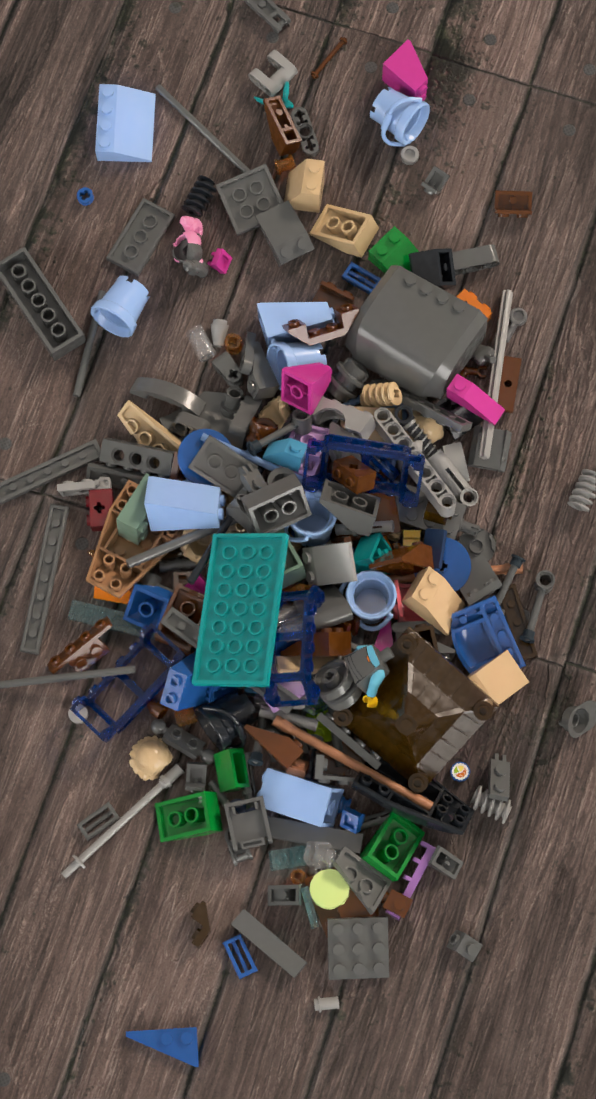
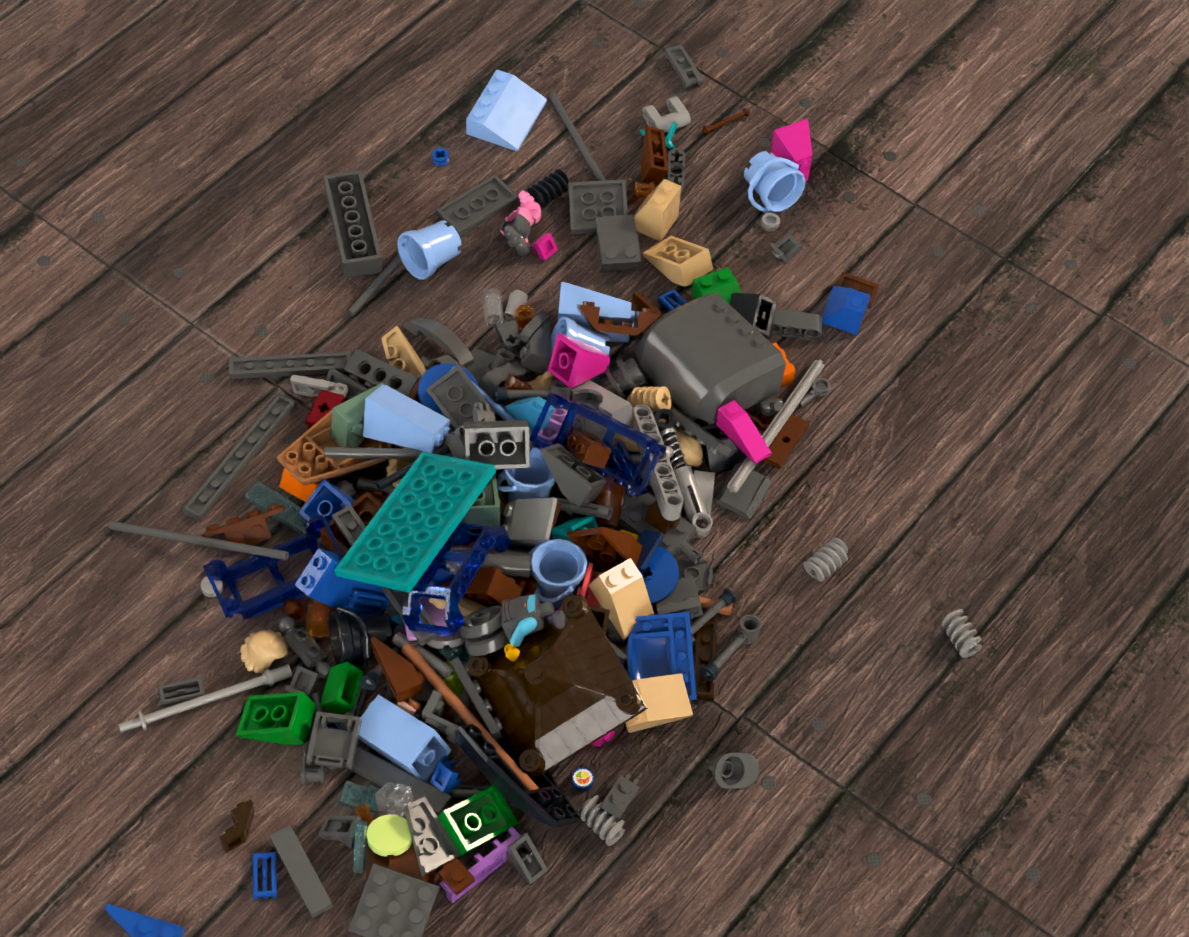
camera: 15 degrees right, 20 degrees down
none -> blue slope [822,286,871,335]

